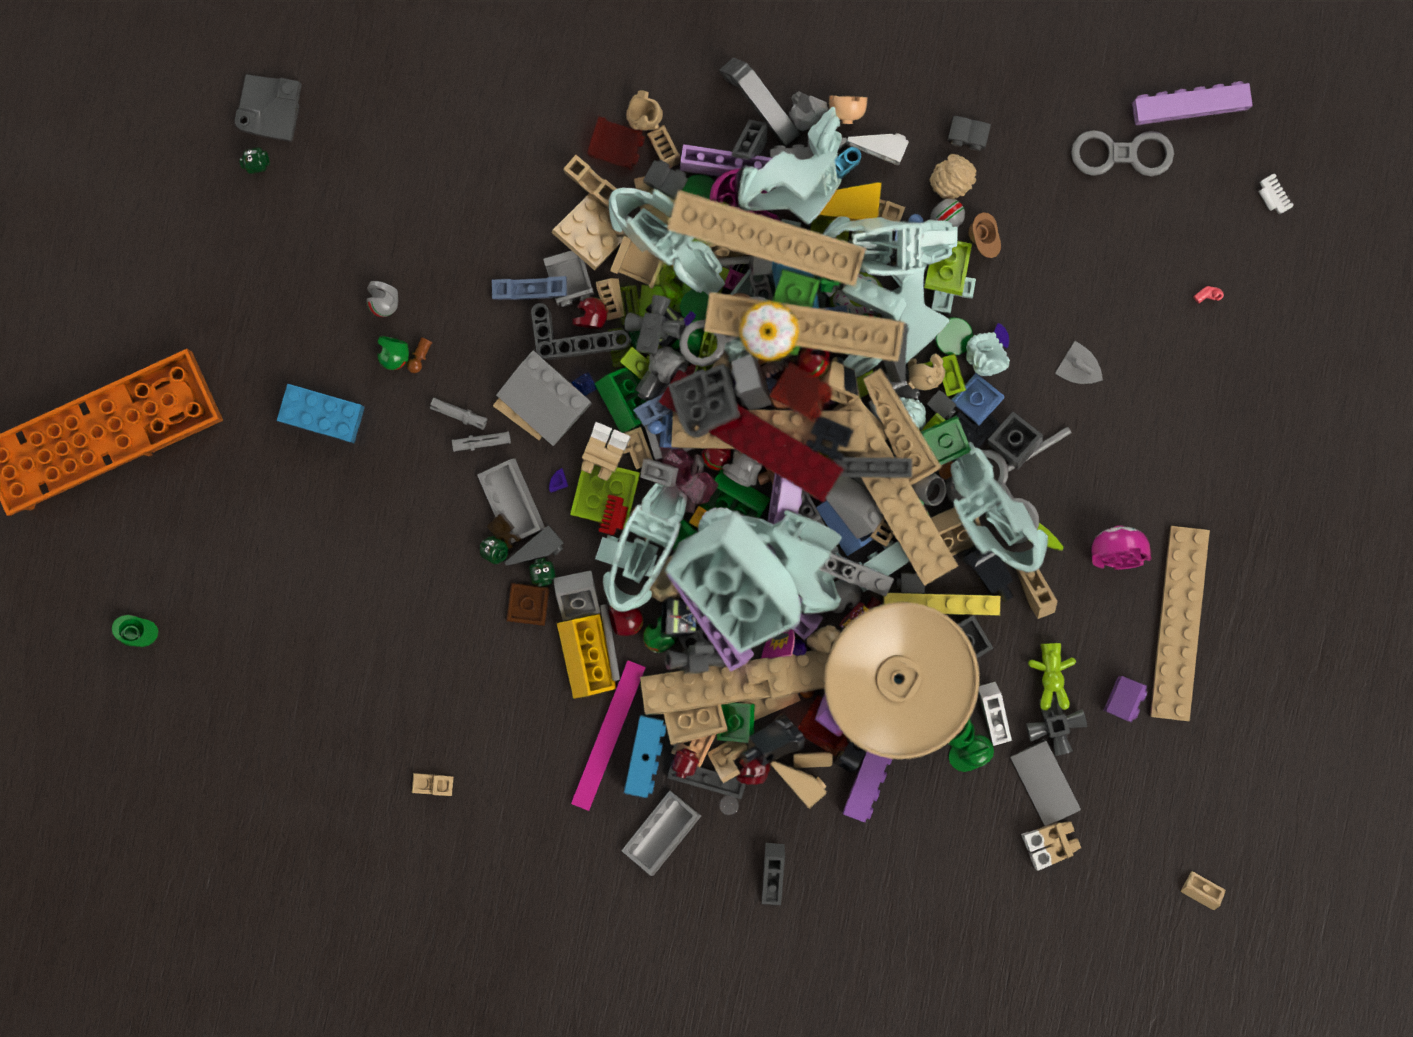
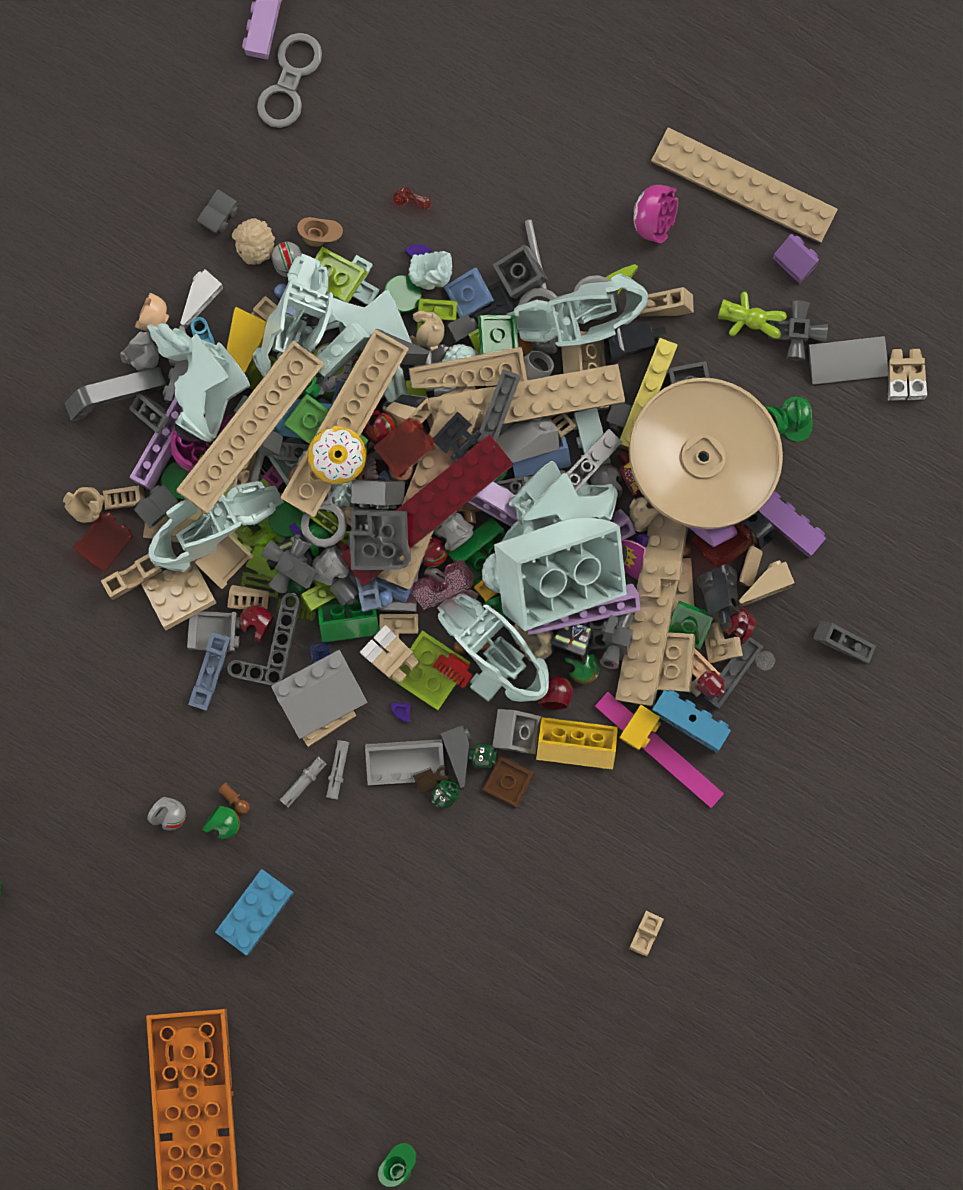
camera: 70 degrees left, 5 degrees down
light grey bar [600,604,620,681] -> none
light grey slope [622,791,701,876] -> none
light grey plate [641,458,678,487] -> none
white slope [978,682,1012,746] -> none
light grey shield [1055,341,1103,384] -> none
coral arm [1193,286,1224,304] -> none
none -> clear red piece [393,187,432,209]
none -> yellow brick [619,705,661,751]

